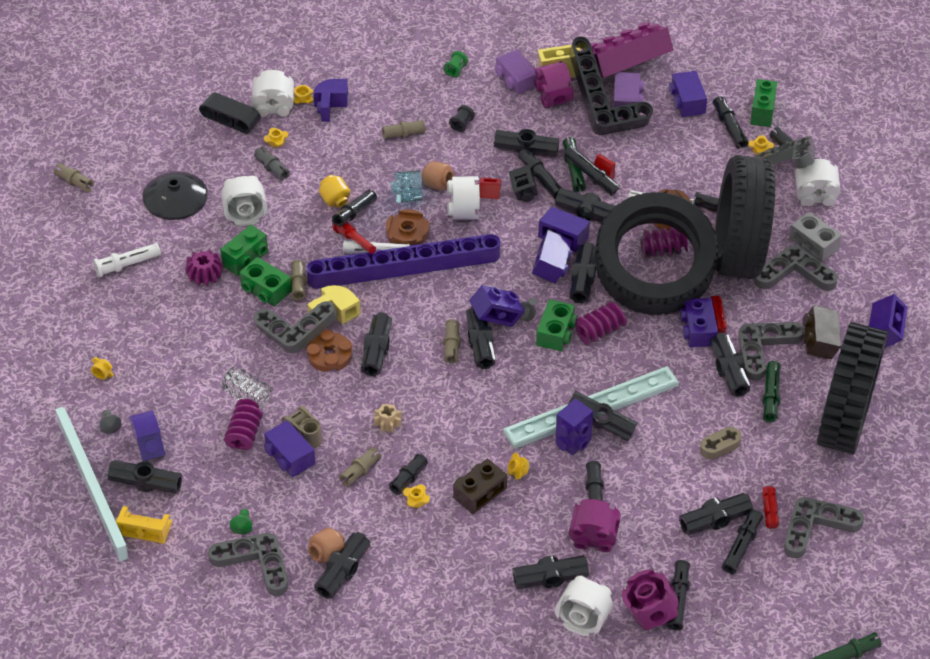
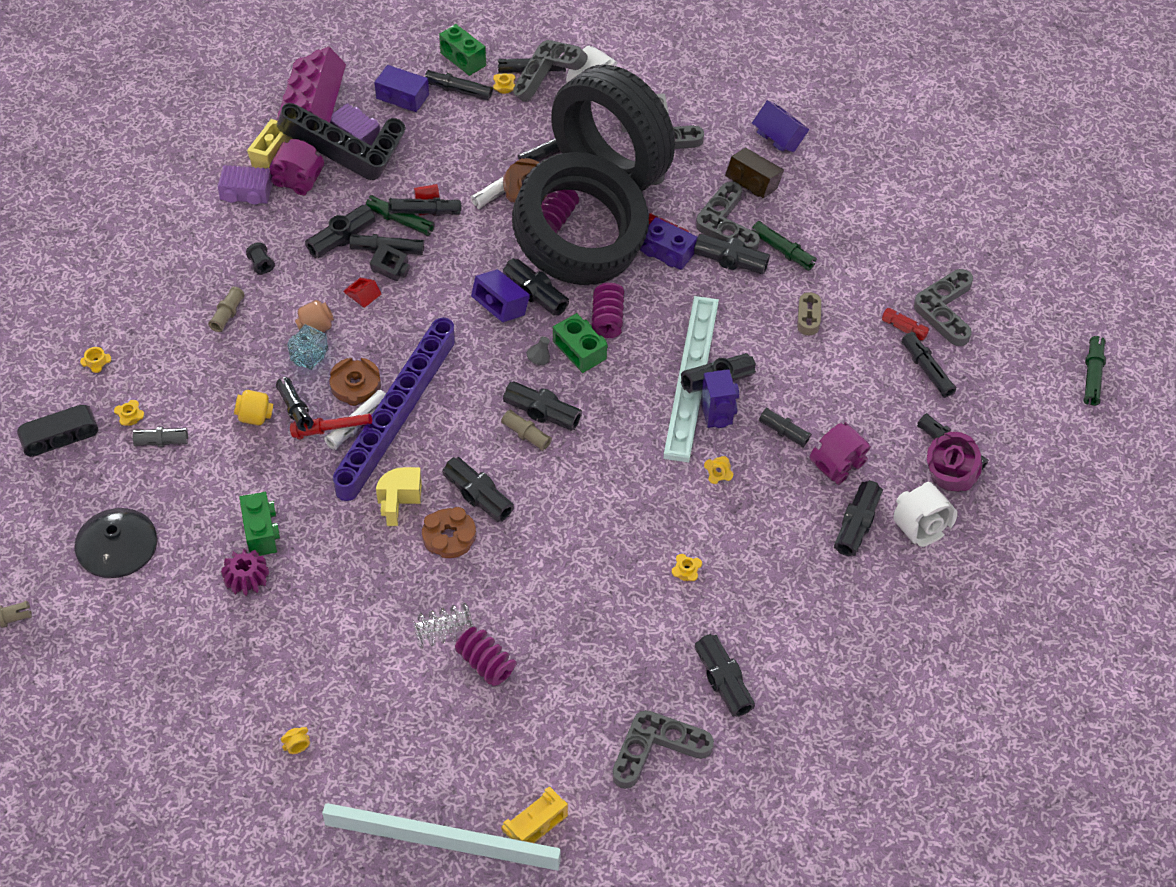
camera: 55 degrees left, 5 degrees up
white pin [93,243,161,278] -> none
dark grey rock [99,409,122,434] -> none
black piece [107,460,183,494] -> none
dark purple brick [129,410,166,461] -> none
white brick [221,176,267,226] -> none
green rock [230,509,252,535] -> none
green brick [239,257,292,307] -> none
white brick [251,70,294,117] -> none
dark grey beam [253,301,337,353] -> none
dark purple brick [263,420,315,478] -> none
dark tan piece [281,405,322,449] -> none
dark tan pin [290,260,307,301] -> none
nougat head [308,528,344,563] -> none
dark purple brick [313,79,348,122] -> none
dark tan pin [339,447,381,487] -> none
tan gear [374,404,402,432] -> none
black pin [389,454,428,495] -> none
green bush [443,51,468,78] -> none
white brick [447,176,480,220] -> none
dark brown brick [453,458,507,514] -> none
dark purple brick [469,285,525,327] -> none
dark purple brick [538,207,590,252] -> none
black piece [555,188,615,221] -> none
black piece [679,492,753,535] -> none
black tyre [817,322,888,455] -> none

